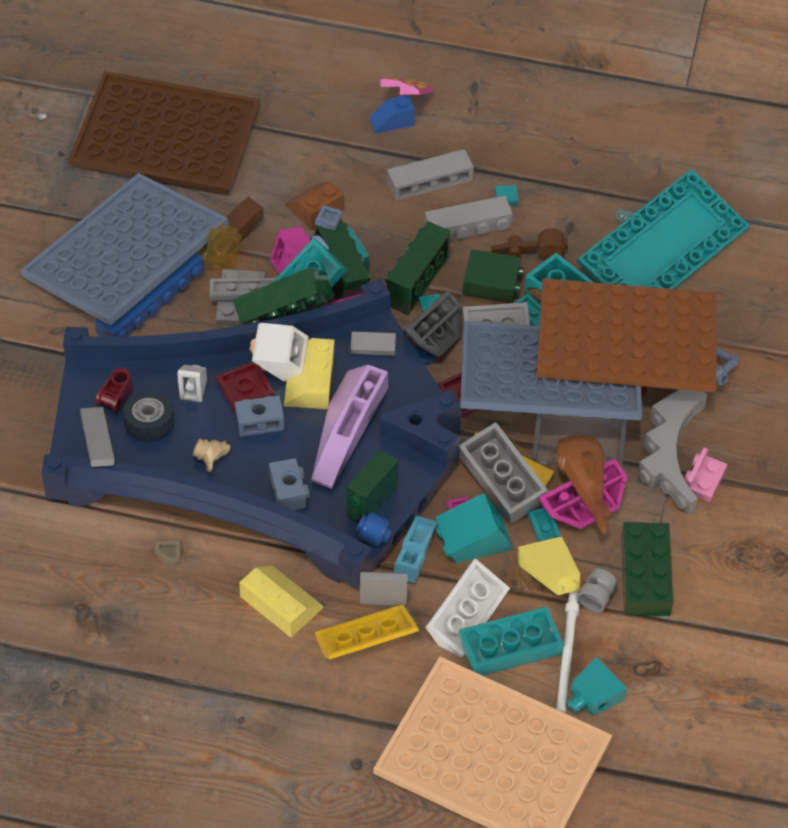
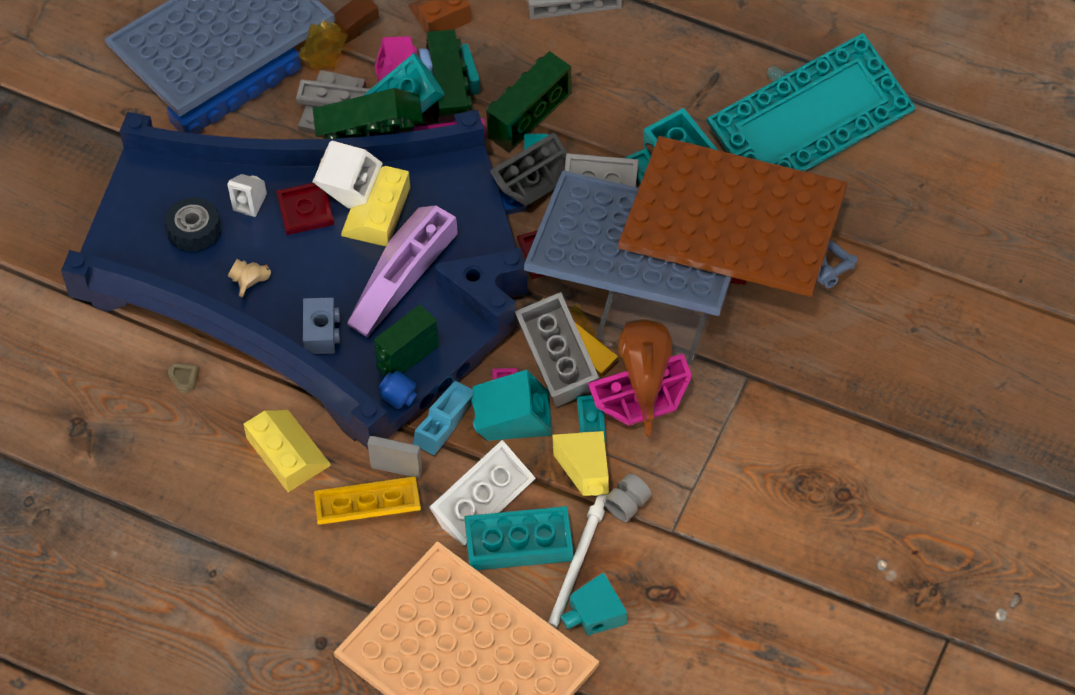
camera: 15 degrees right, 5 degrees up
light grey tile [80,407,114,467] -> none
dark red piece [96,368,133,412] -> none
sand blue brick [235,396,284,437] -> none
sand blue tile [315,205,343,231] -> none
light grey tile [351,332,396,356] -> none
light grey brick [424,196,513,240] -> none
dark green brick [462,249,524,303] -> none
reddish brown piece [491,228,568,260] -> none
teal tile [495,185,518,206] -> none
dark green brick [621,522,673,617] -> none
light grey arch [638,389,707,515] -> none
bright pink bracket [684,448,728,502] -> none

